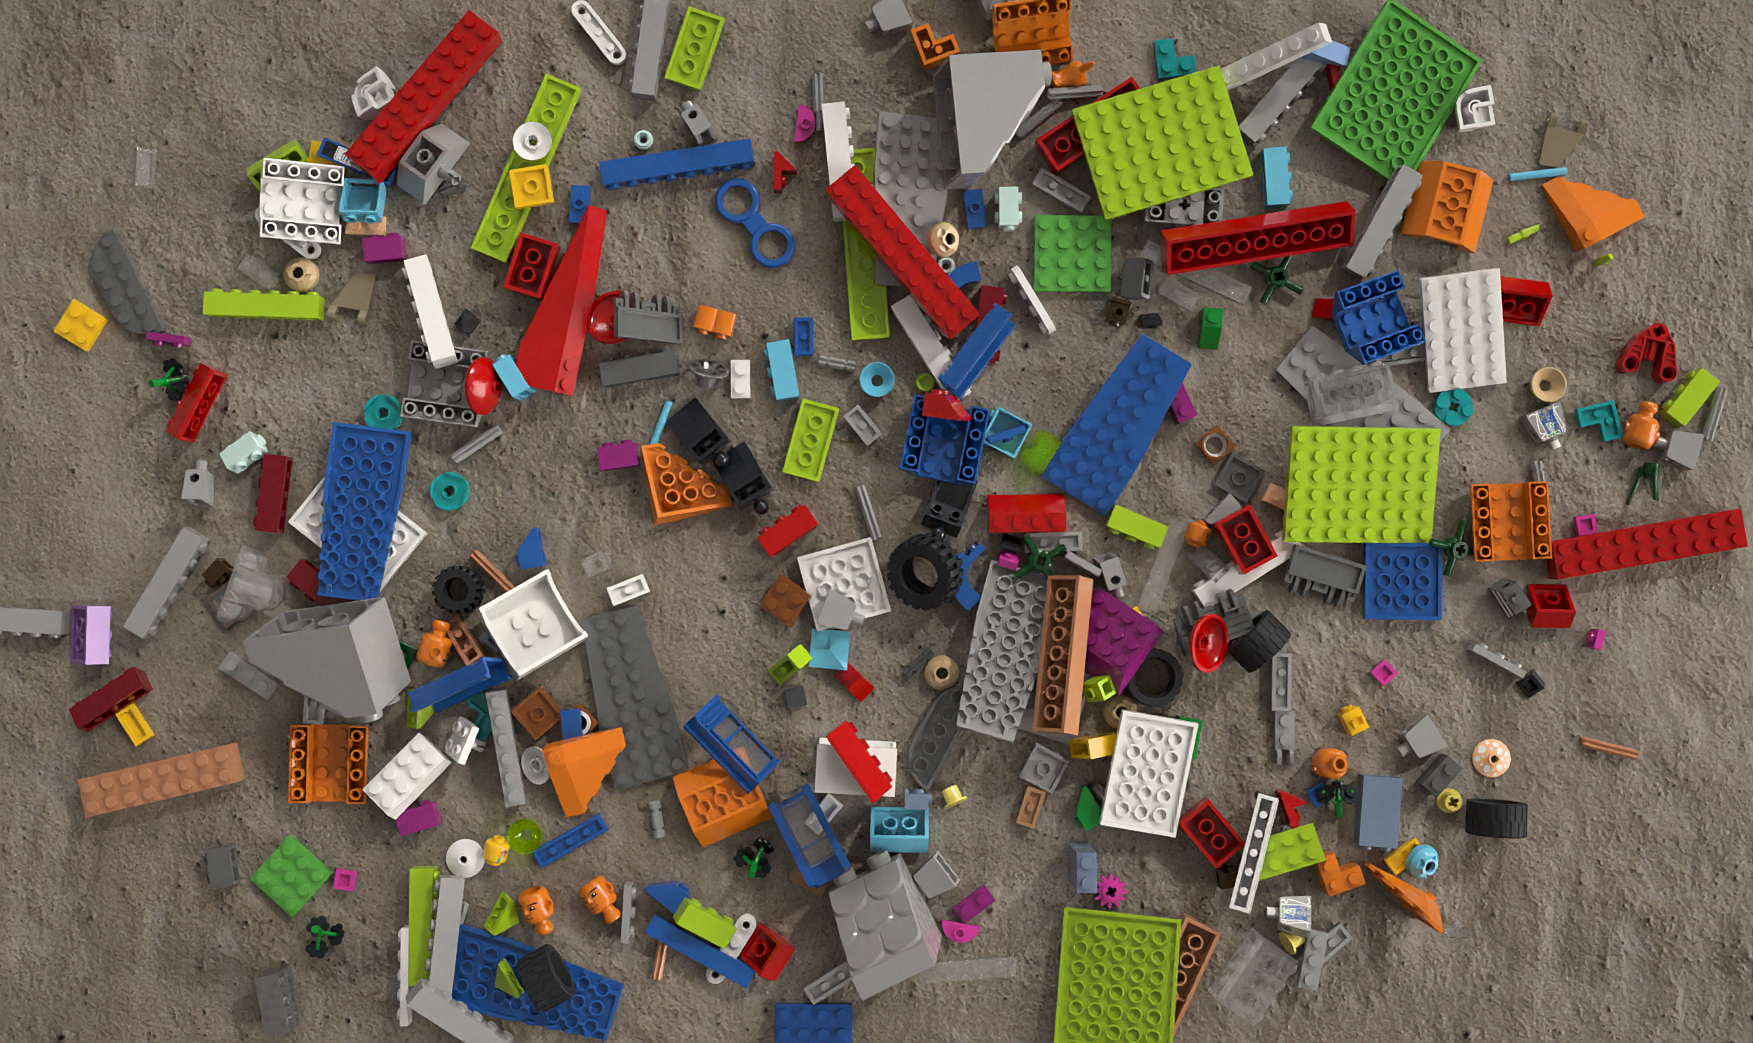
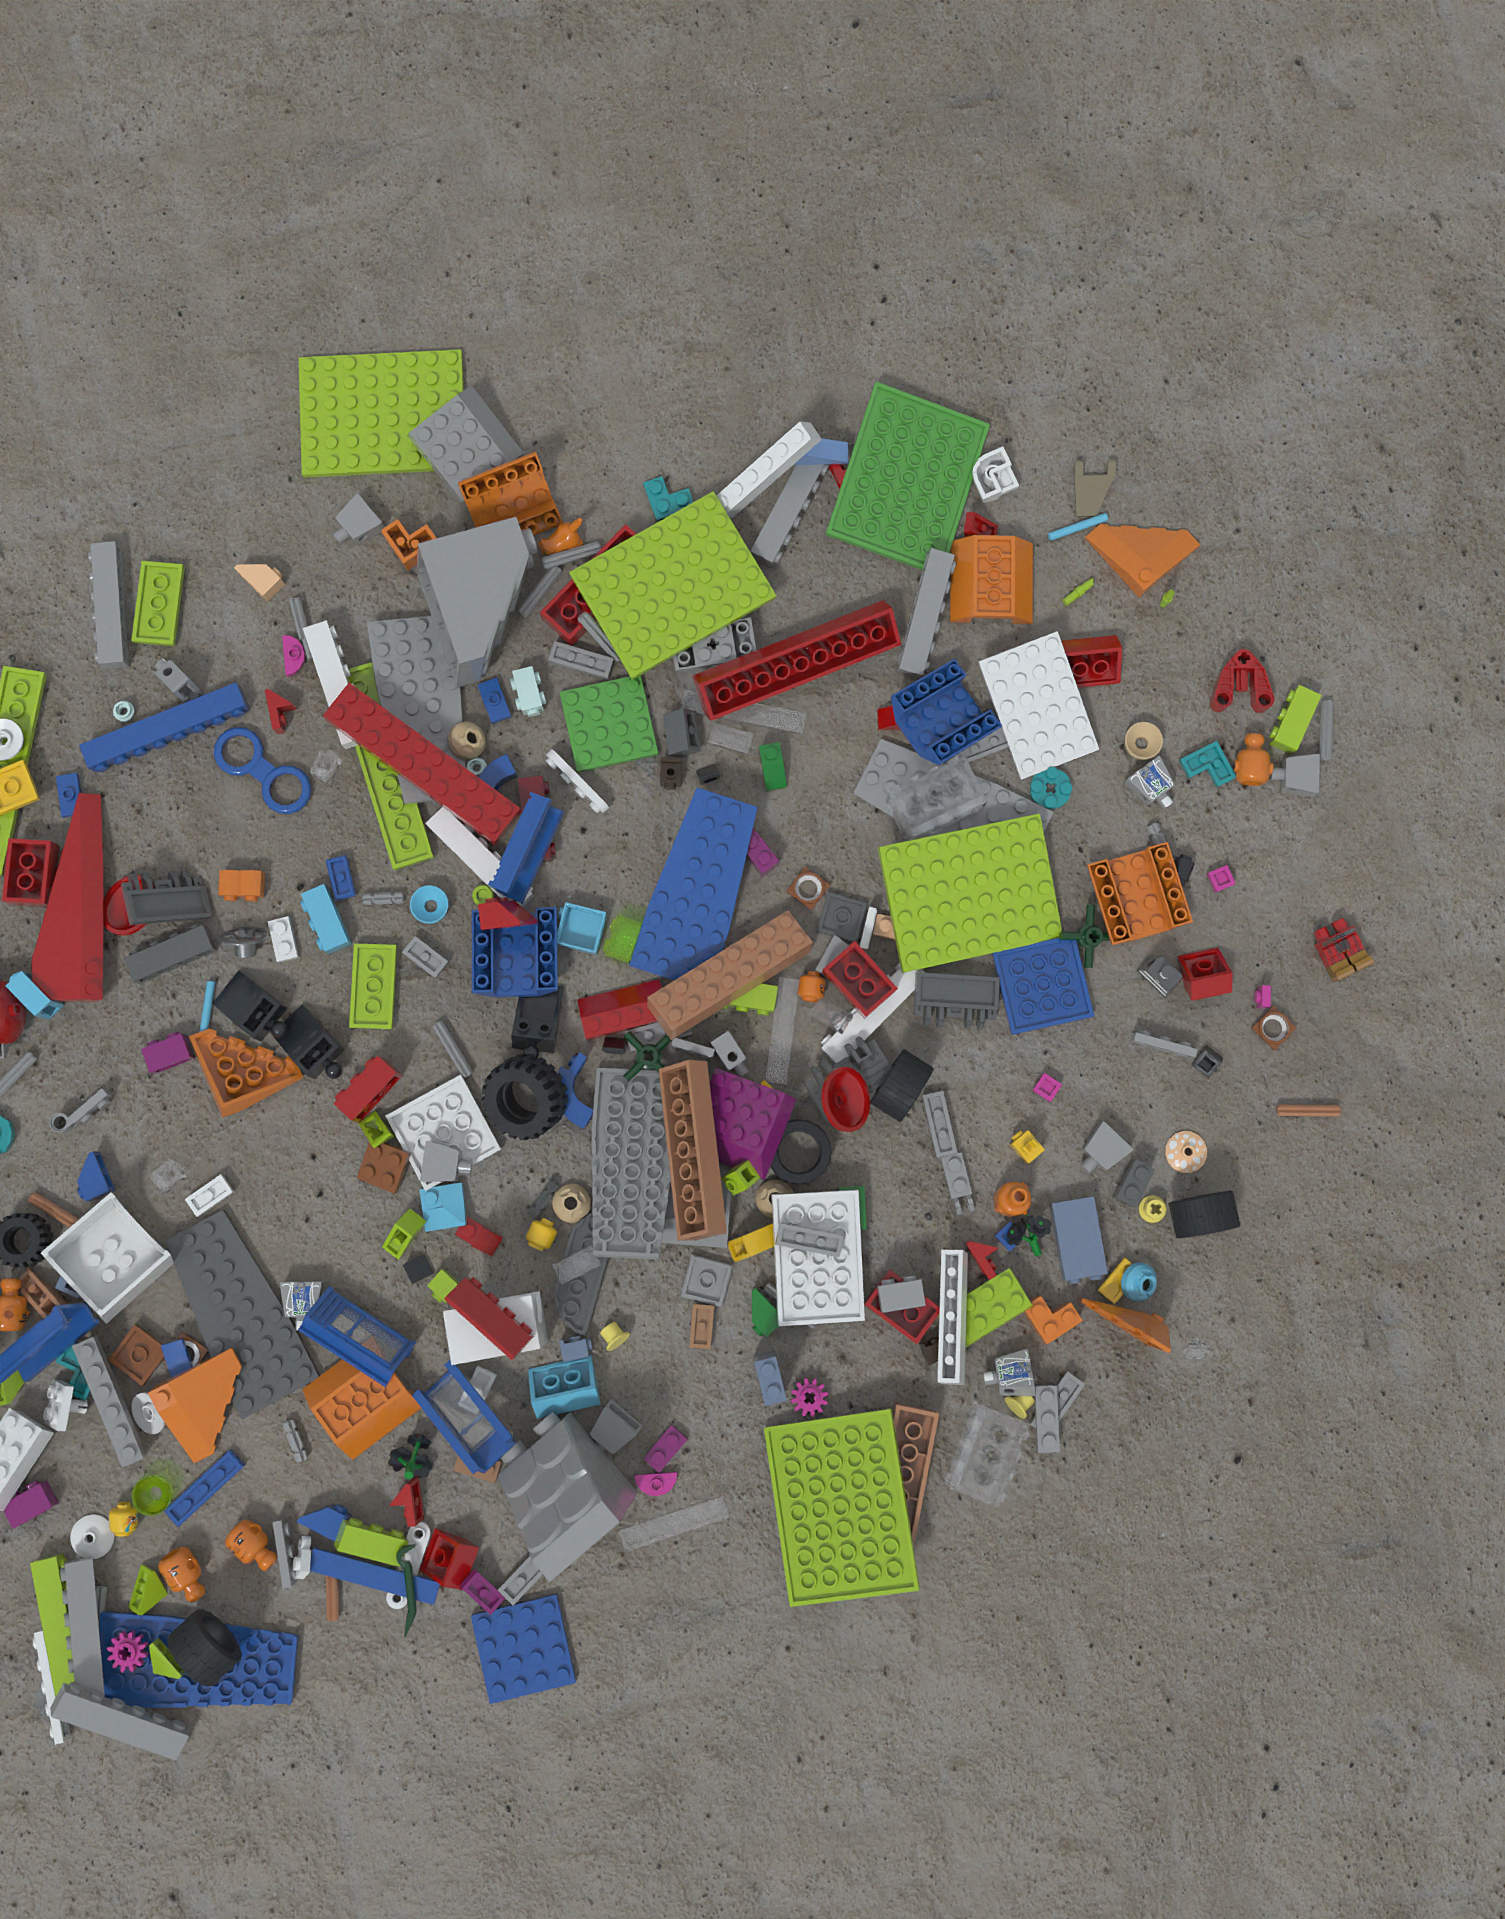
camera: 15 degrees left, 5 degrees down
white plate [572,0,627,66] -> none
blue plate [986,425,1027,443] -> none
dark pink plate [998,550,1019,570] -> none
dark green bar [1250,255,1304,305] -> none
medium azure brick [1259,147,1293,209] -> none
red brick [1546,509,1748,579] -> none
dark green plant [1626,462,1660,505] -> none
none -> light grey plate [49,1088,114,1133]
none -> dark pink gear [107,1630,149,1673]
none -> light nougat slope [234,564,285,602]
none -> torso [280,1281,326,1330]
none -> white plate [293,1536,311,1579]
none -> clear brick [309,749,342,784]
none -> lime slope [358,1111,396,1148]
none -> red slope [389,1476,424,1527]
none -> dark green piece [396,1544,417,1637]
none -> lime brick [427,1269,460,1303]
none -> magenta plate [459,1569,505,1615]
none -> yellow head [526,1218,557,1251]
none -> clear plate [553,1246,601,1284]
none -> light grey axle [578,612,620,661]
none -> nougat brick [647,910,813,1040]
none -> light grey plate [775,1222,844,1257]
none -> white tile [859,907,877,952]
none -> light grey brick [877,1275,926,1313]
none -> red slope [964,511,998,538]
none -> black brick [1174,854,1195,887]
none -> dark orange piece [1251,1006,1296,1050]
none -> hips [1314,918,1375,982]

